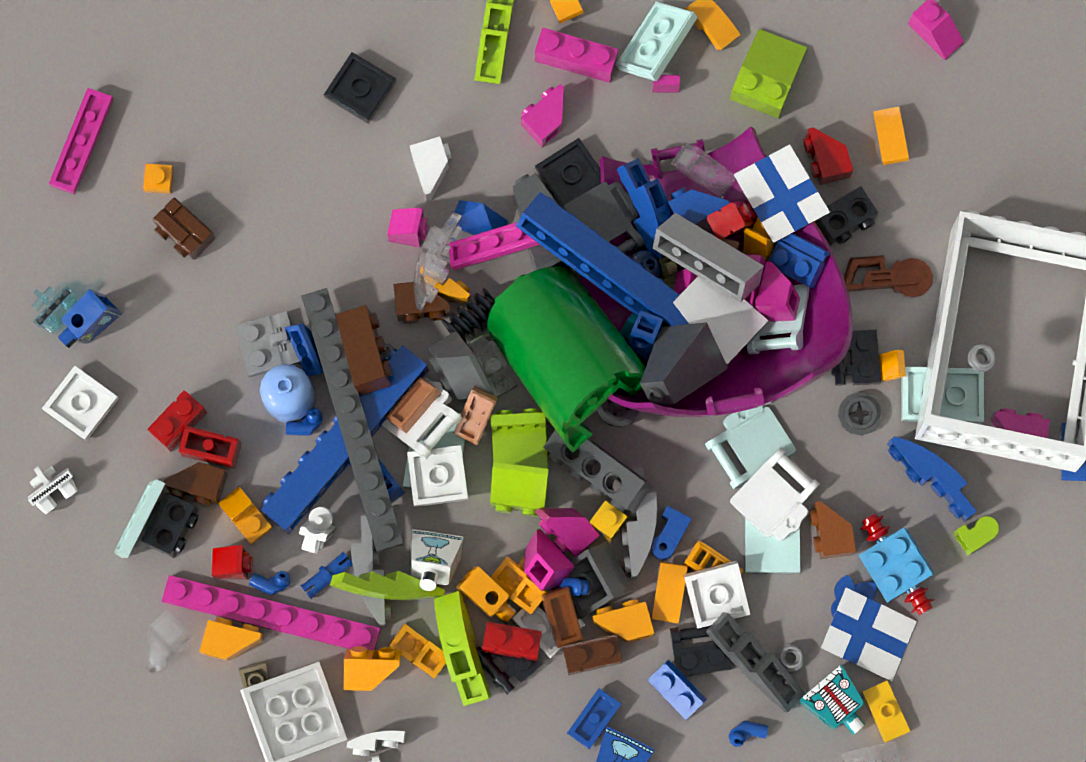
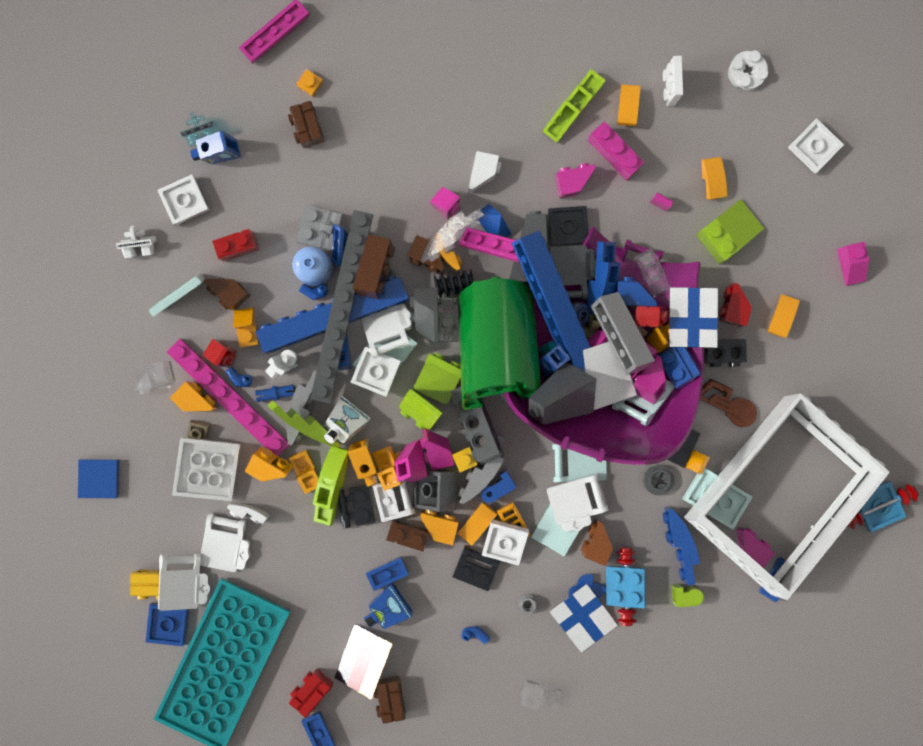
camera: 30 degrees right, 10 degrees up
black brick [141,492,199,558] -> none
red brick [179,426,242,469] -> none
black plate [323,52,397,124] -> none
nougat tile [385,377,441,434] -> none
nougat plate [453,386,498,445] -> none
red brick [482,622,542,661] -> none
dark orange tile [541,586,583,648] -> none
blue arm [560,577,589,596] -> none
light aqua tile [615,2,698,82] -> none
plate [648,660,707,720] -> none
dark grey slope [706,612,804,712] -> none
torso [798,665,866,735] -> none
yellow plate [861,681,910,743] -> none
light grey plate [968,344,996,372] -> none

